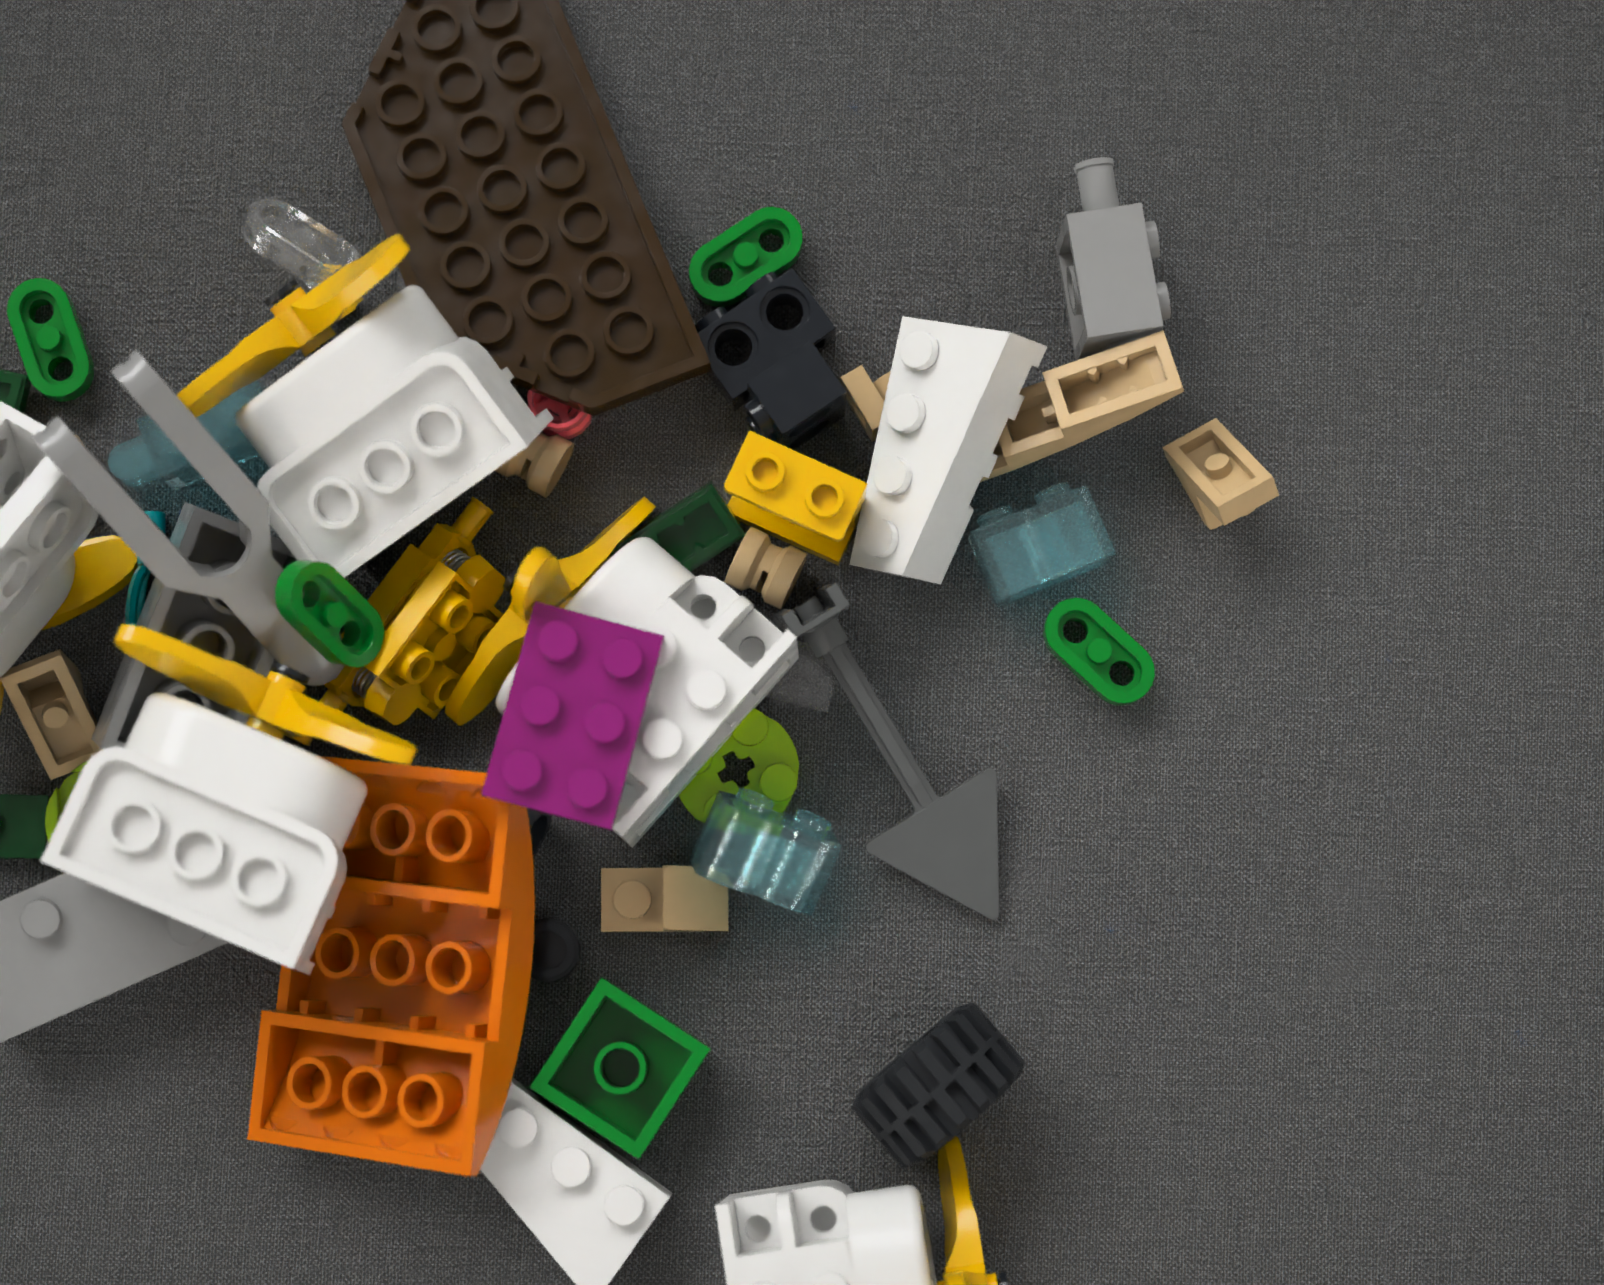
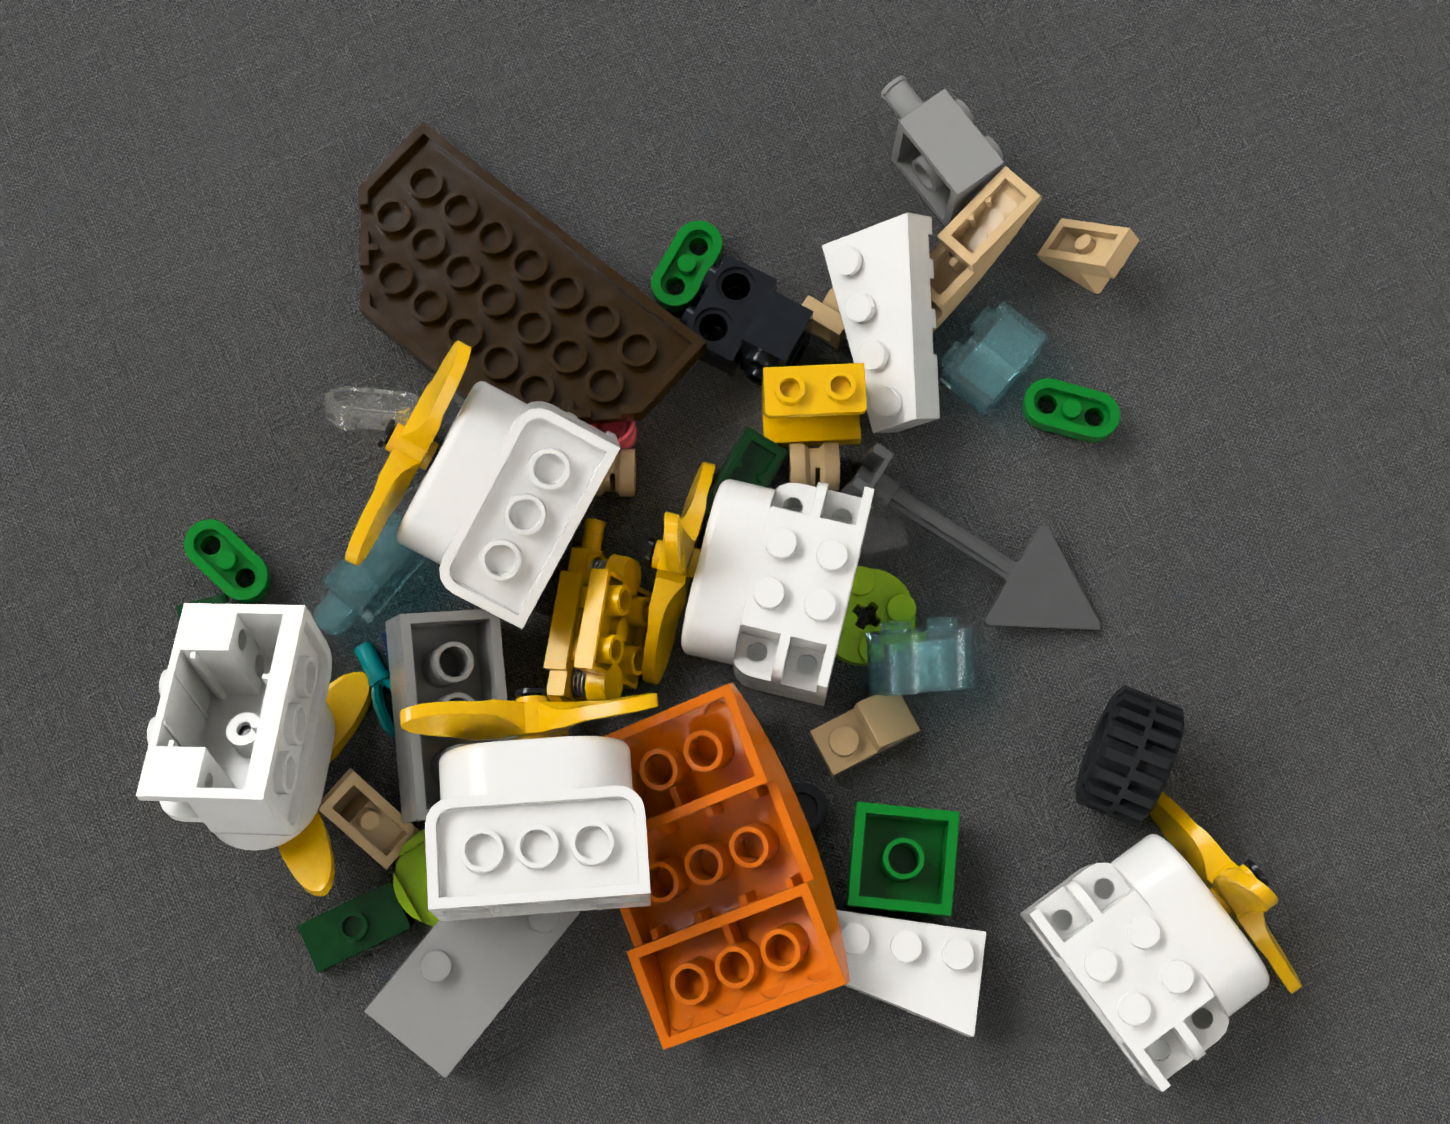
camera: 25 degrees left, 5 degrees down
light grey piece [32,350,344,686] -> none
green plate [275,560,384,667] -> none
magenta plate [481,601,664,831] -> none

